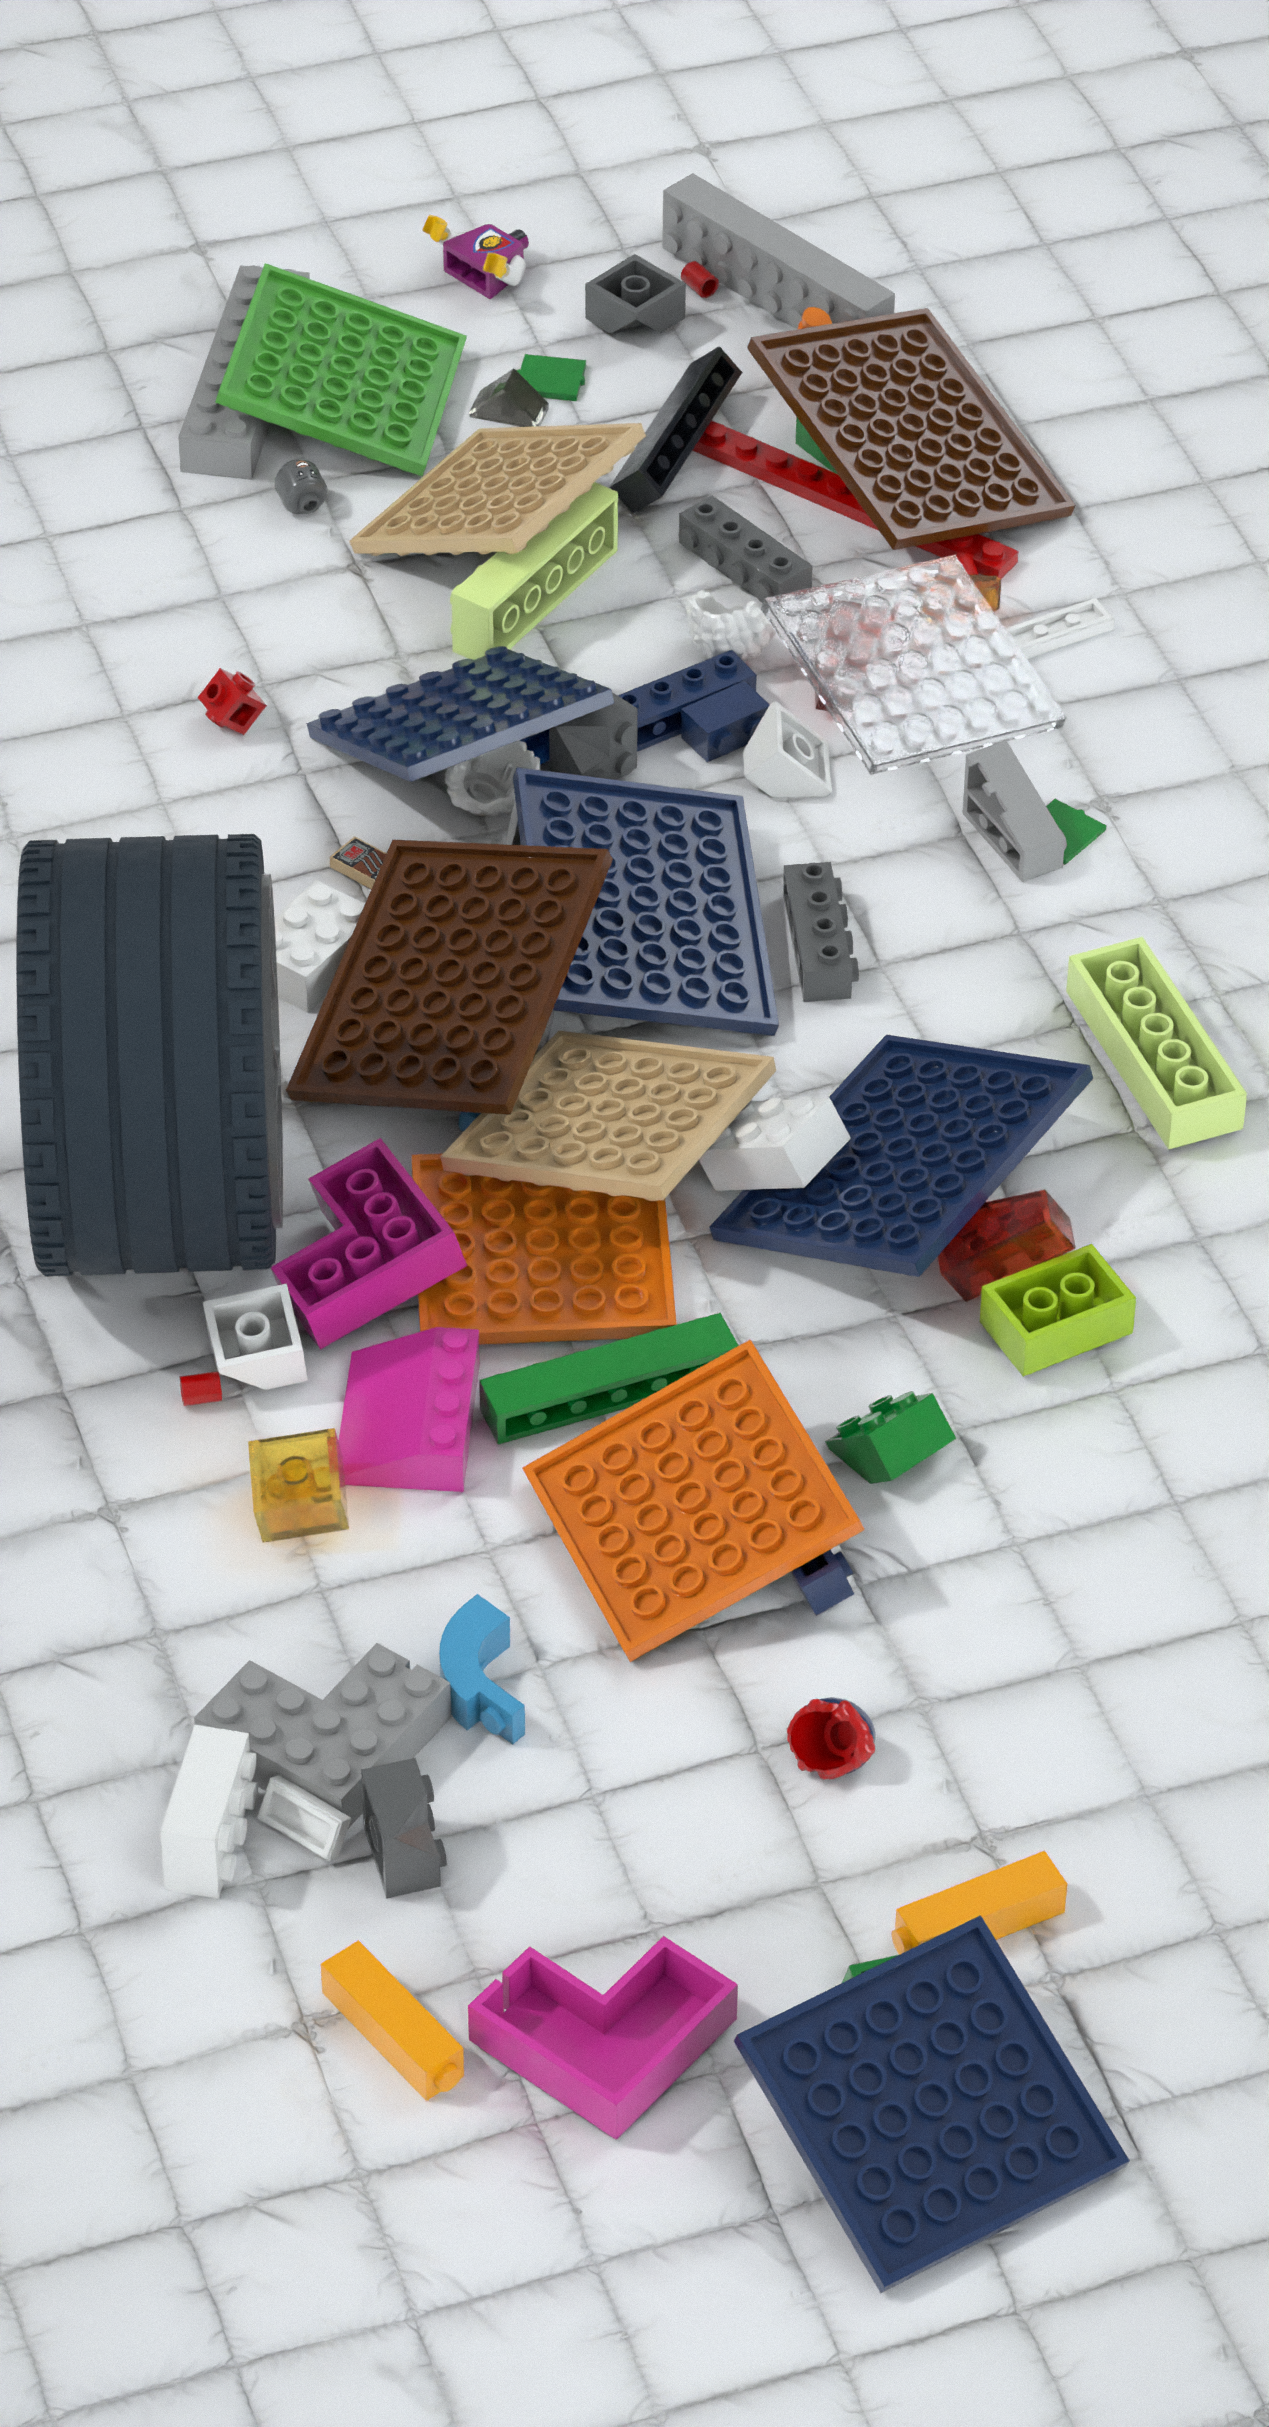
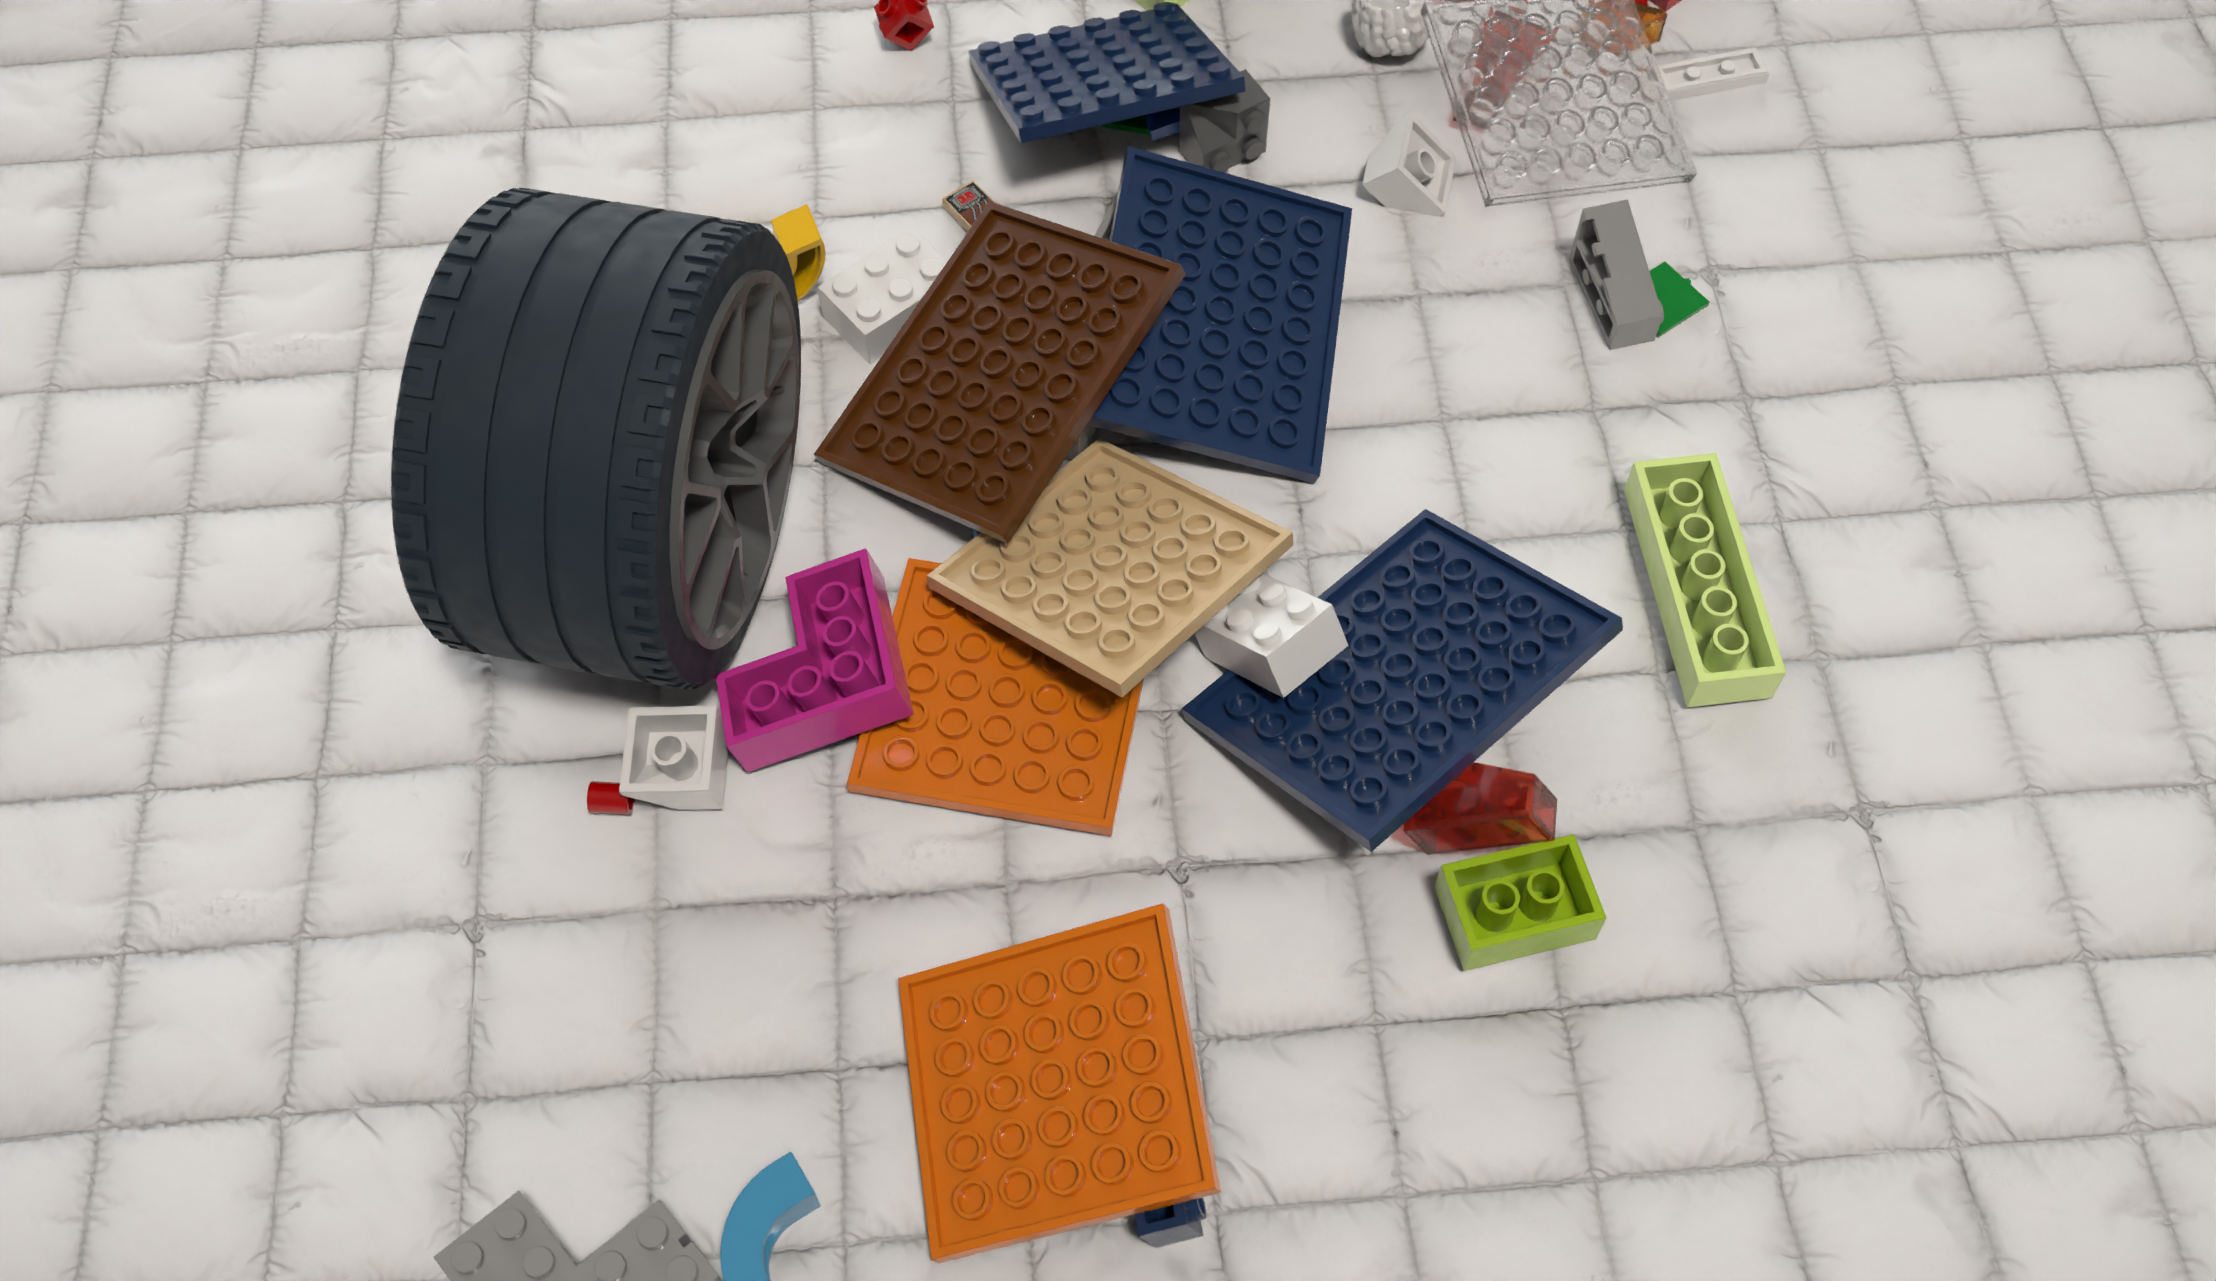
camera: 15 degrees right, 15 degrees up
clear yellow brick [248,1428,349,1543] -> none
dark pink slope [333,1327,480,1492] -> none
white hair [445,740,540,816] -> none
green brick [479,1312,739,1445] -> none
dark blue brick [618,650,757,752] -> none
dark blue brick [681,681,770,763] -> none
dark grey brick [783,862,859,1002] -> none
green slope [825,1391,956,1484] -> none

